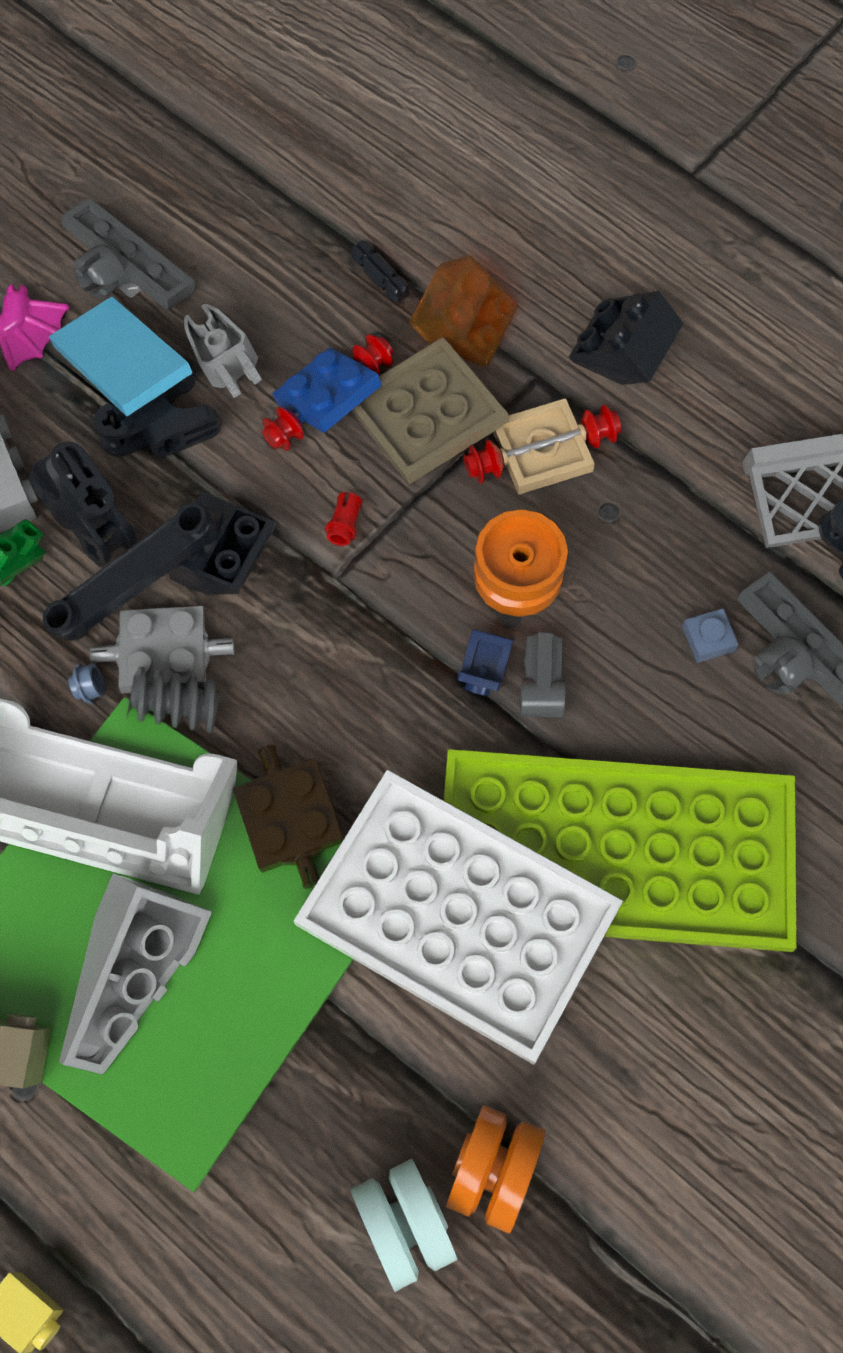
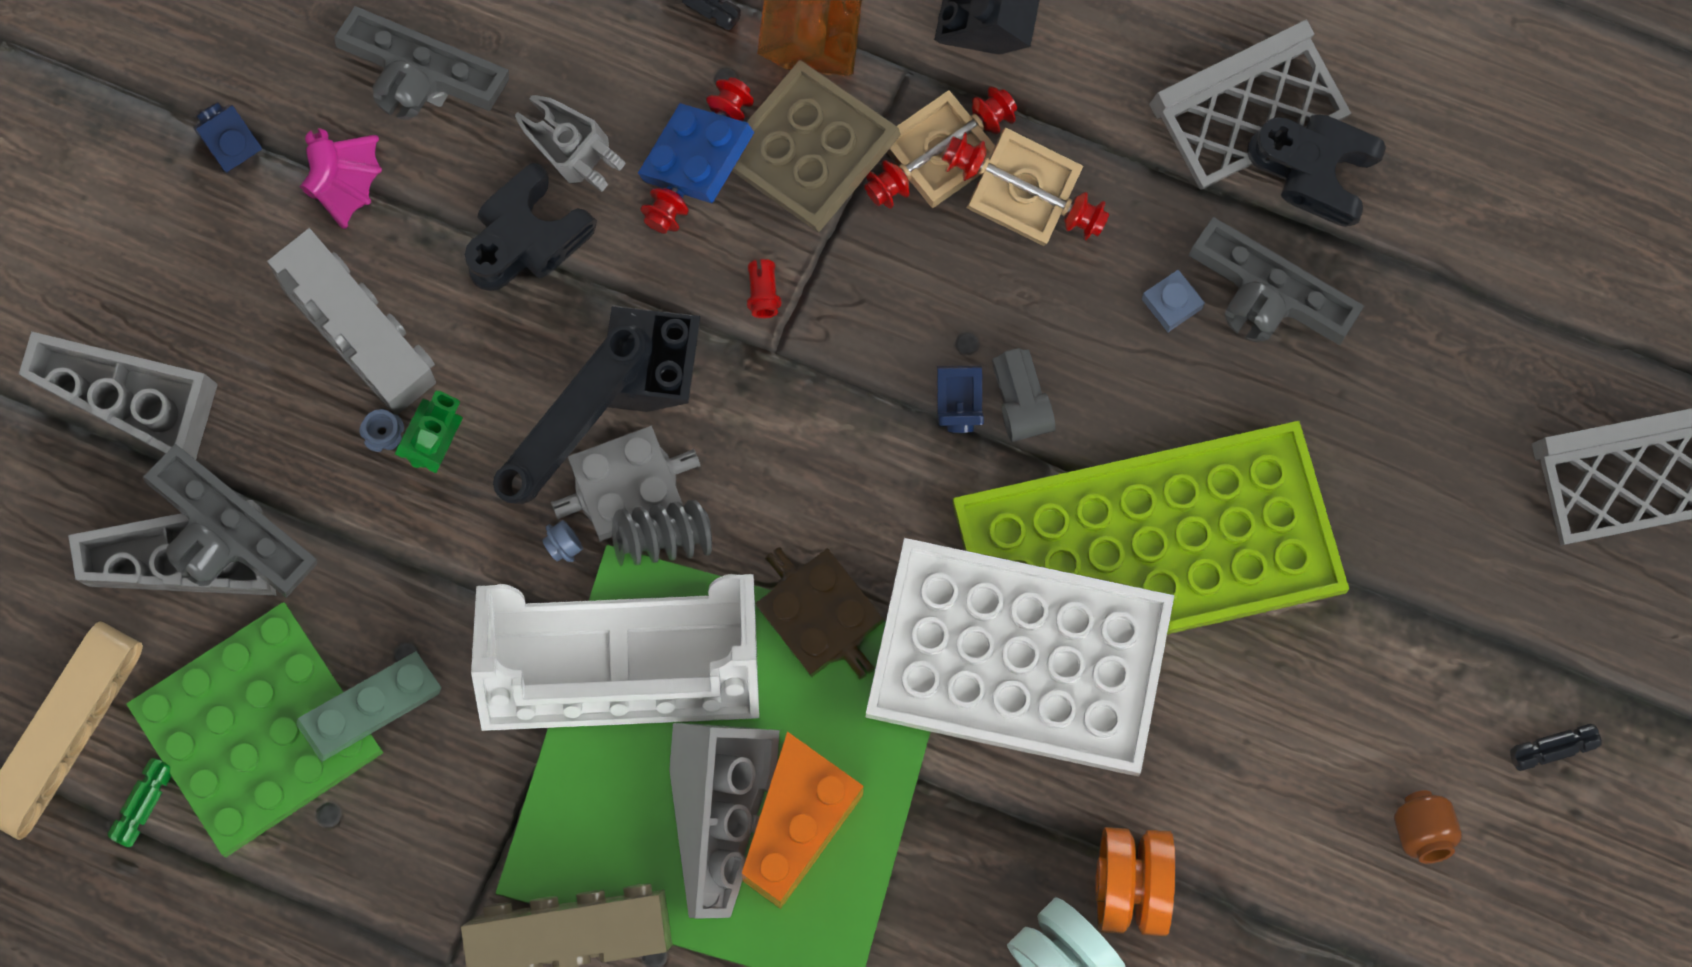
camera: 20 degrees left, 5 degrees up
black piece [29,442,137,567] -> none
medium azure tile [49,296,193,416] -> none
orange wheel [473,509,568,617] -> none
none -> orange wedge [741,731,864,909]
none -> tan plate [941,127,1109,246]
none -> dark orange head [1394,790,1462,864]

